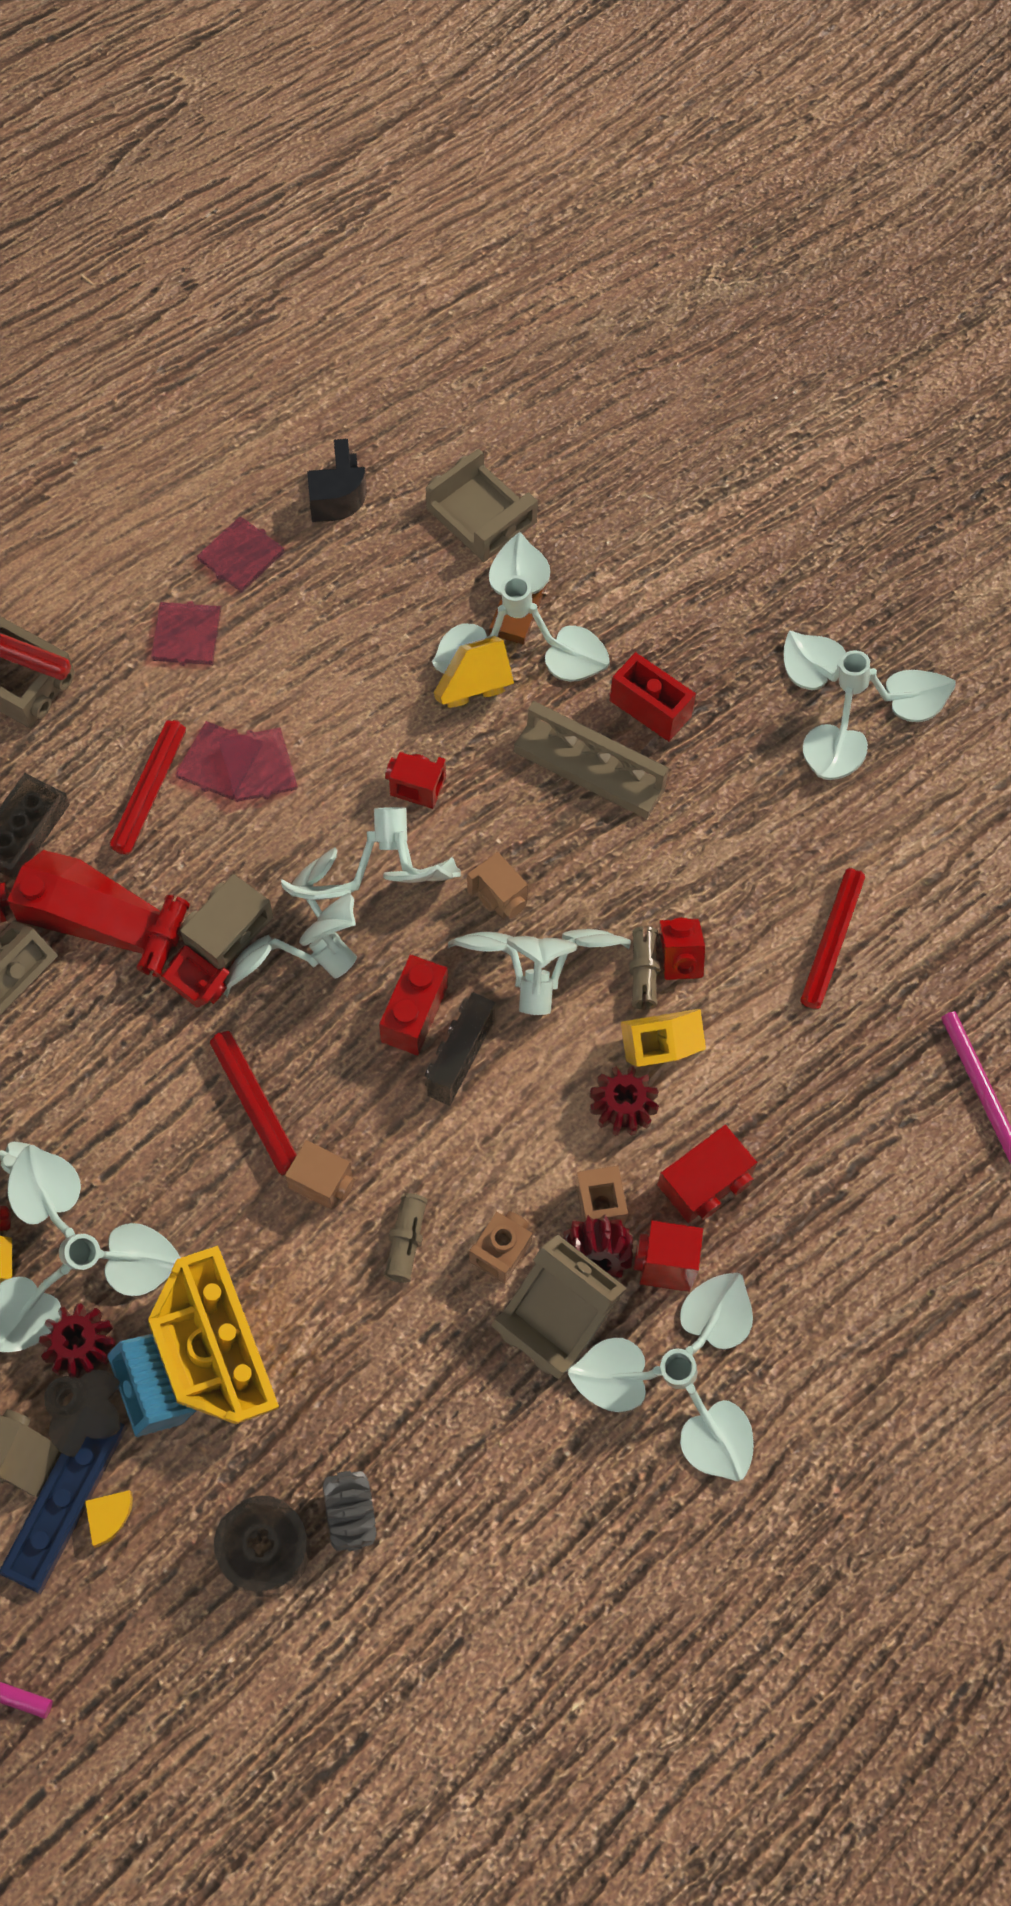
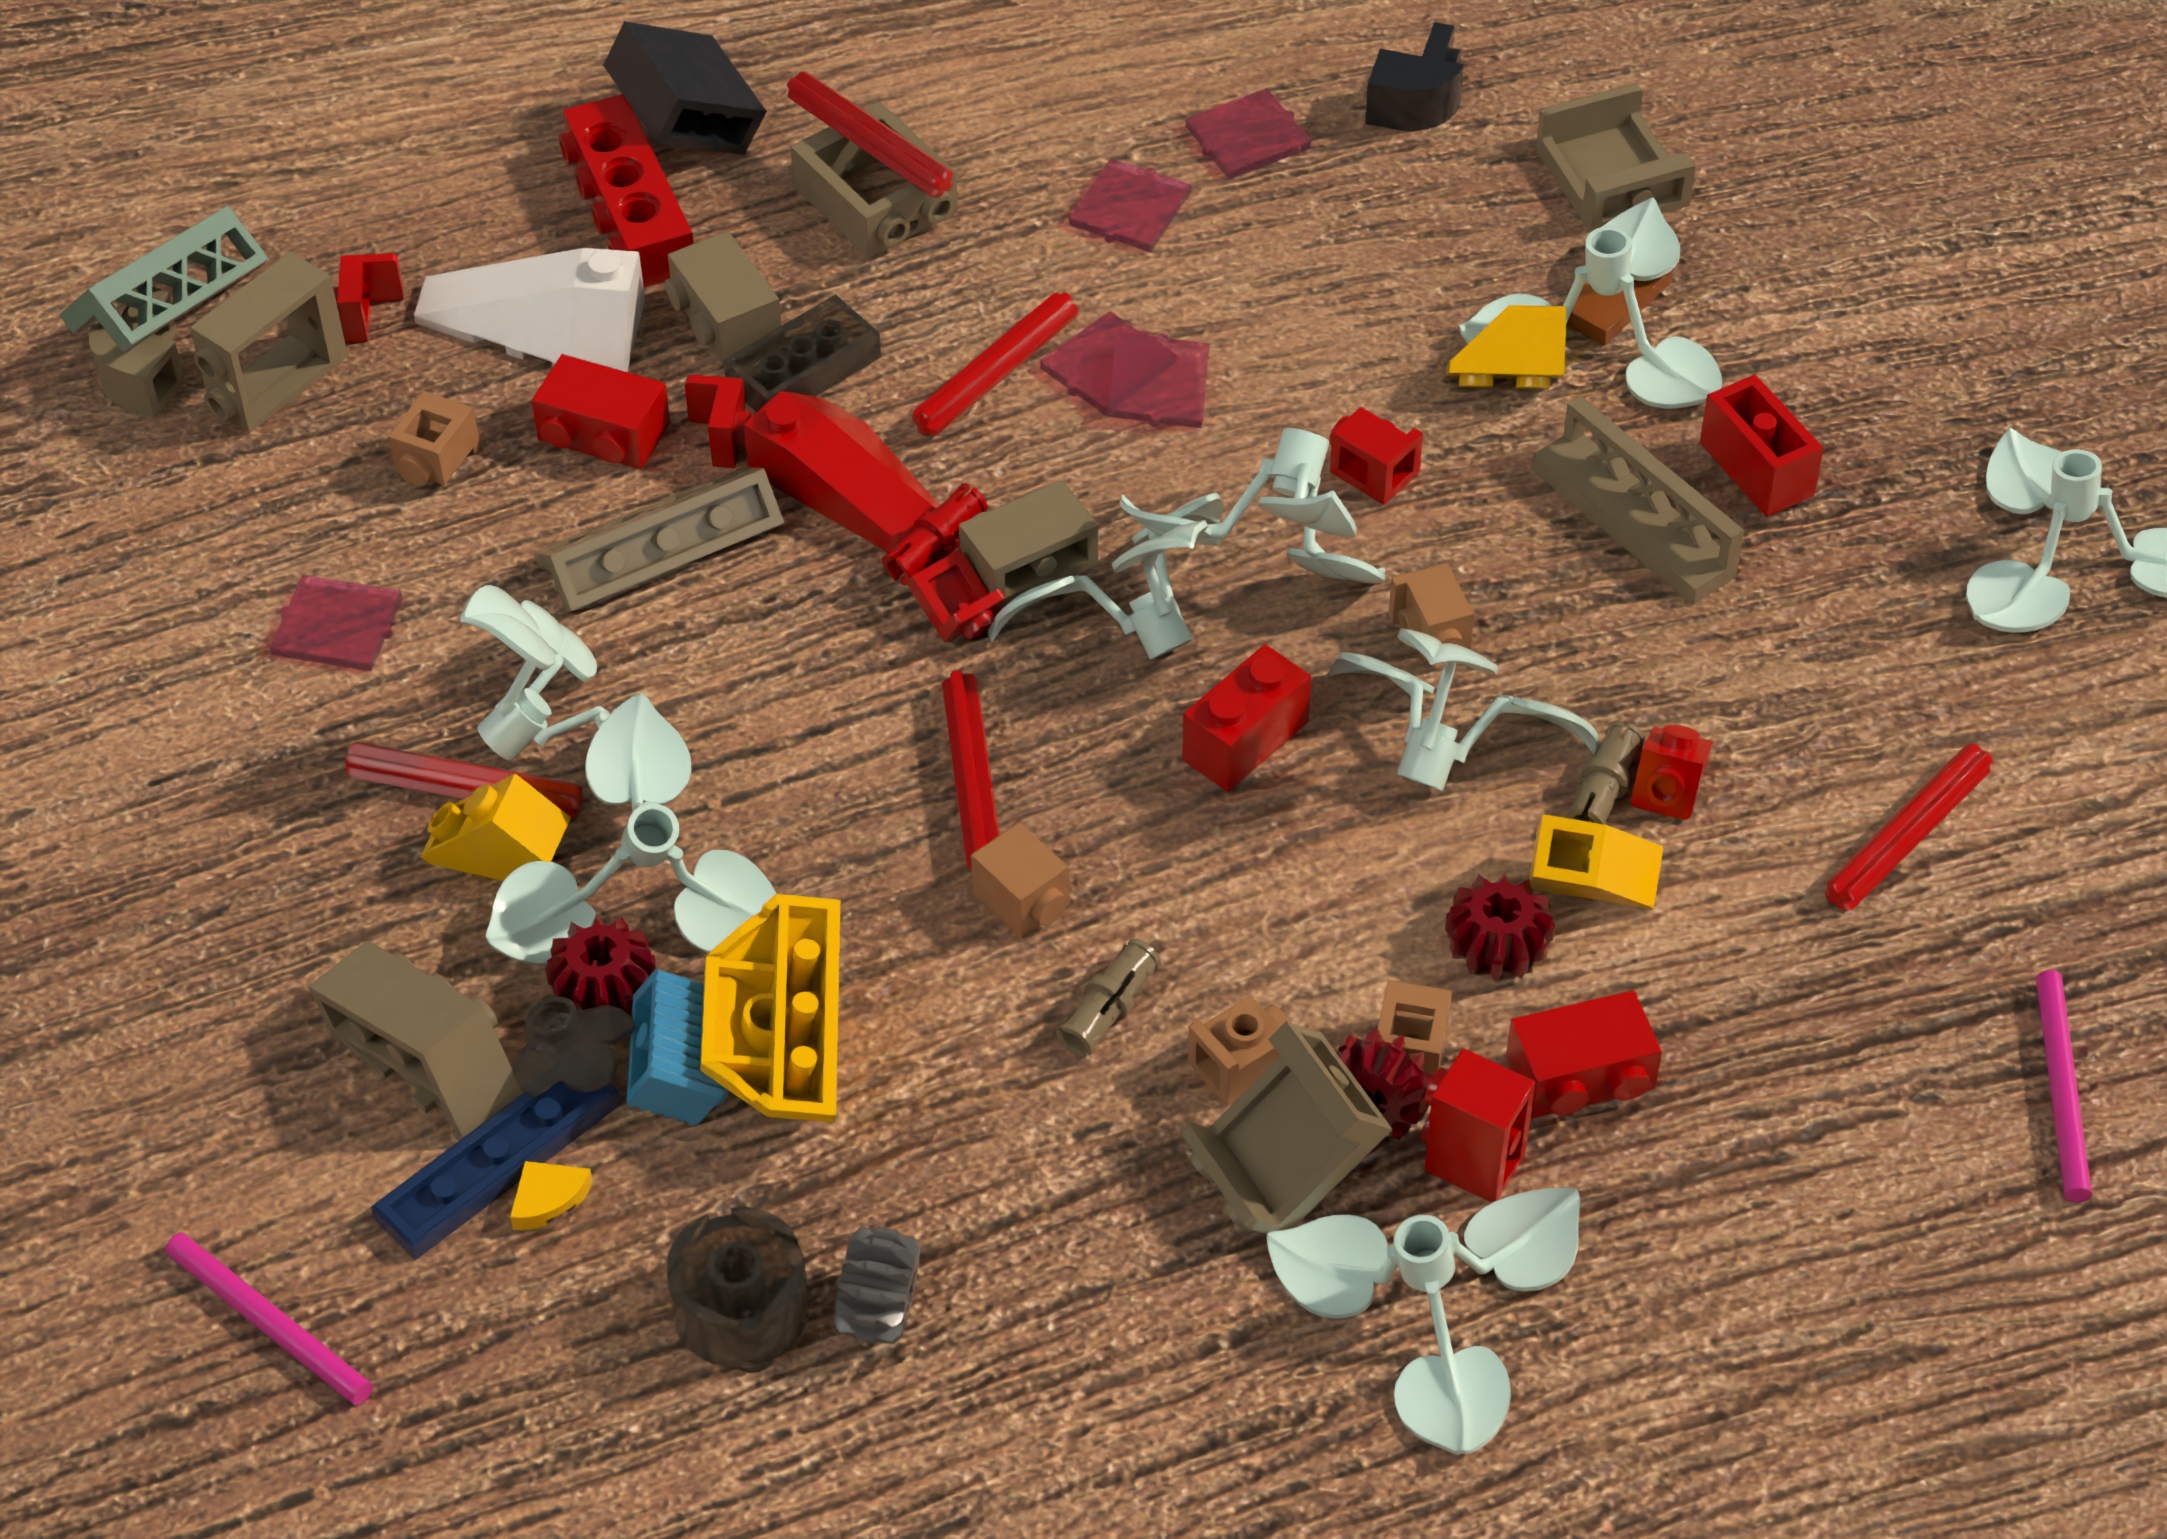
camera: 25 degrees right, 15 degrees down
clear smoke piece [425,992,495,1106] -> none

